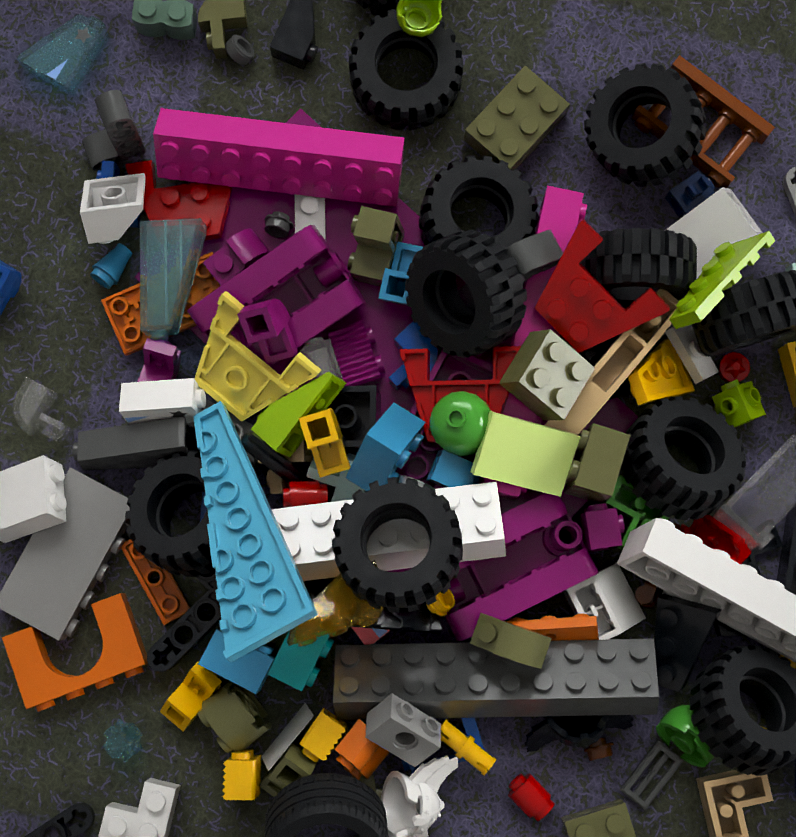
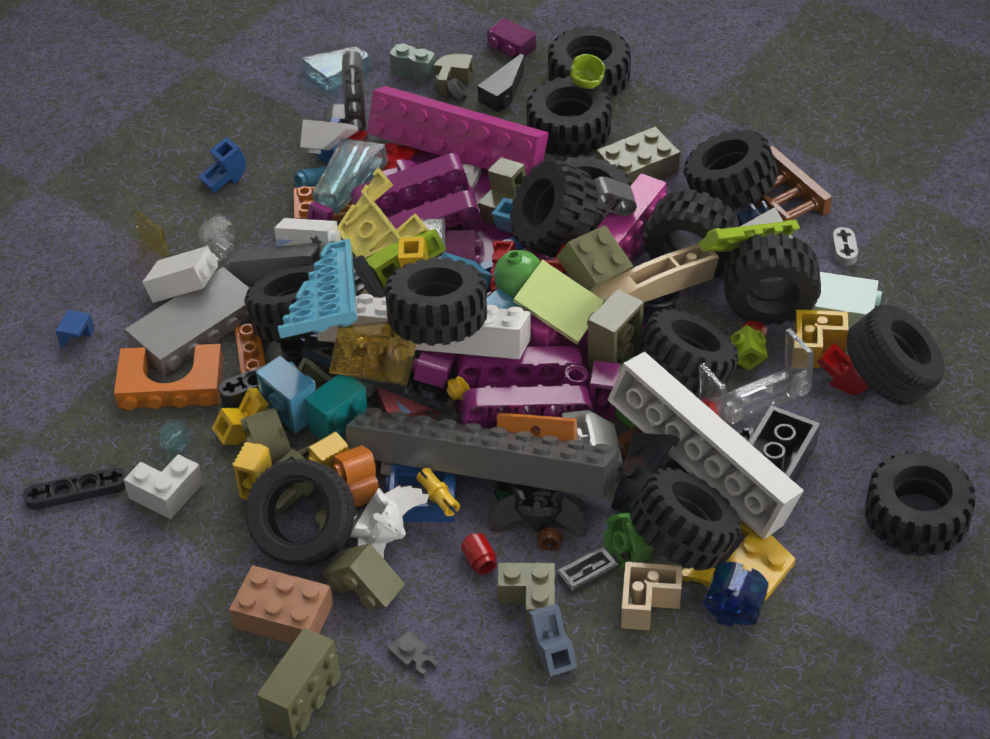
camera: 20 degrees right, 35 degrees down
magenta brick [237,298,298,363] -> none
light grey brick [365,693,441,767] -> none
olive brick [470,613,552,669] -> none
red wing [535,219,670,353] -> none
yellow wing [628,337,695,405] -> none
white plate [665,325,719,384] -> none

